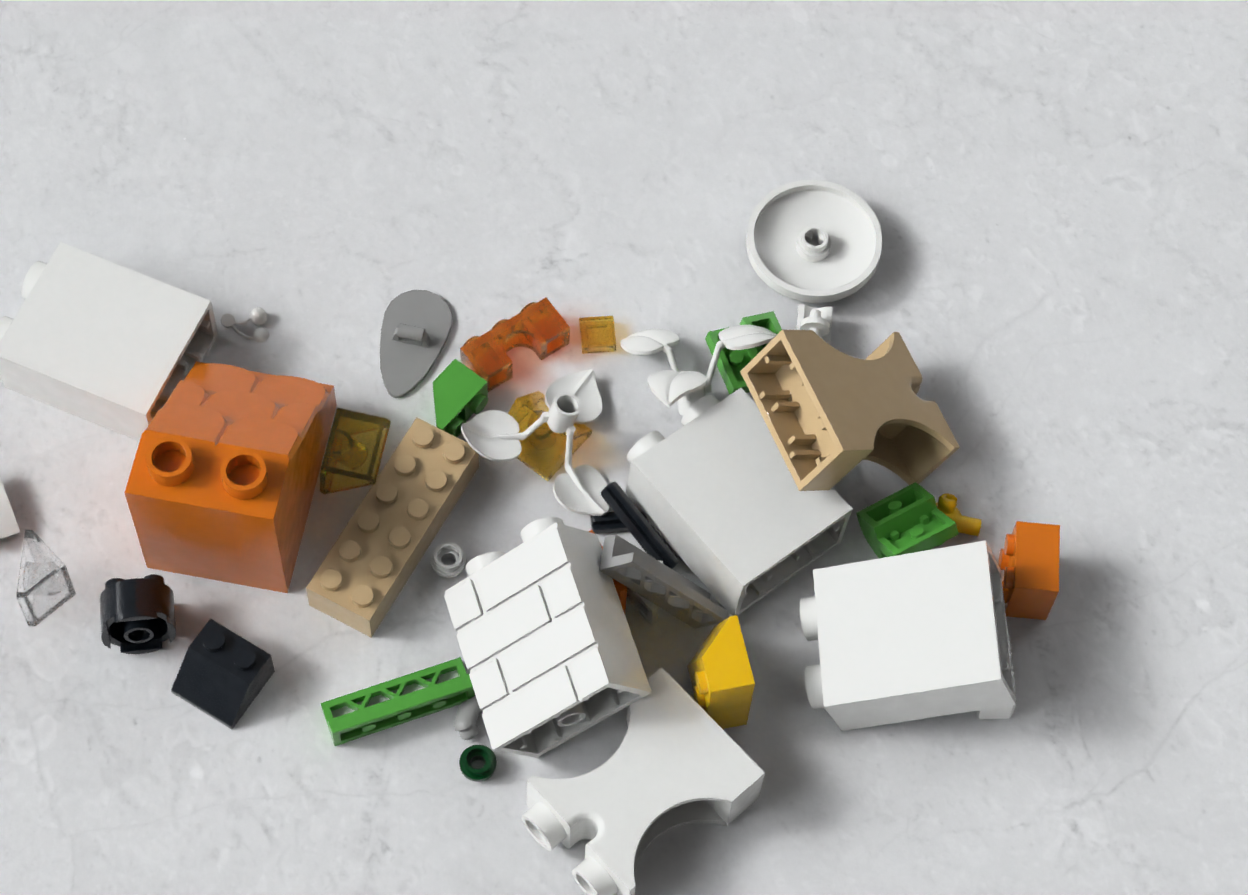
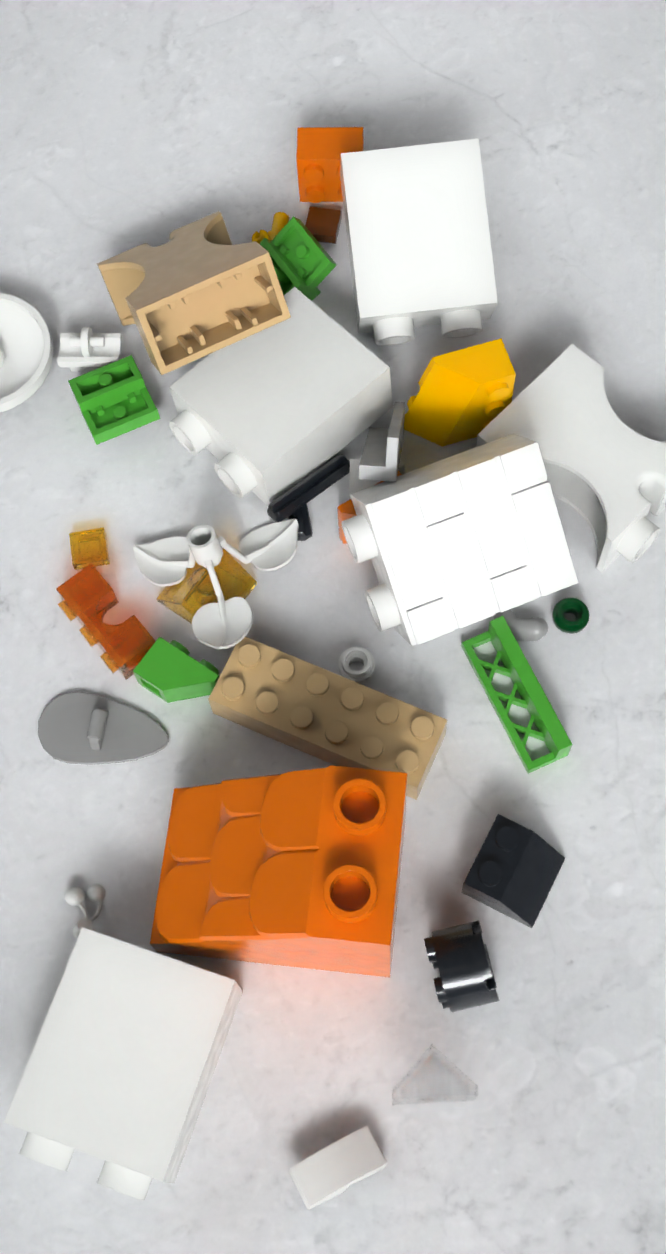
camera: 85 degrees left, 5 degrees up
clear yellow slope [320,408,391,495] -> none
white plant [621,325,777,415] -> none

